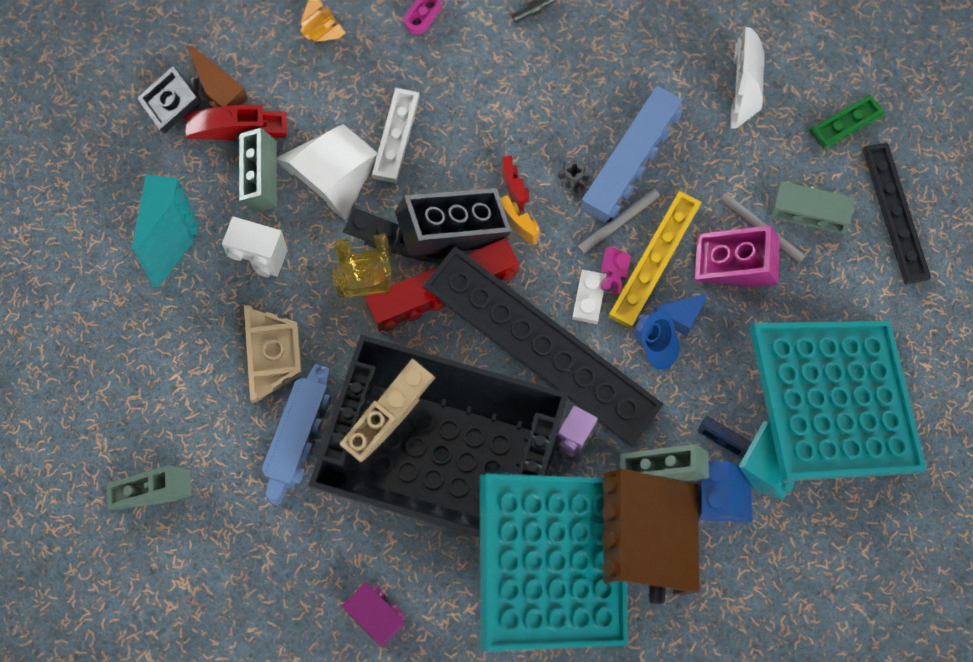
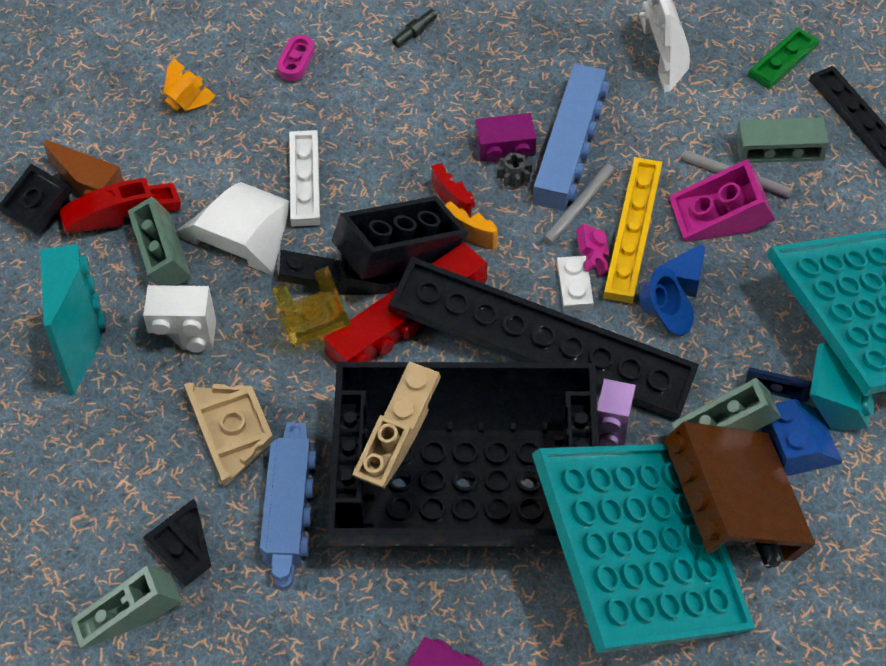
camera: 15 degrees left, 15 degrees down
none -> black wing [143,499,211,587]
none -> magenta brick [475,113,536,162]

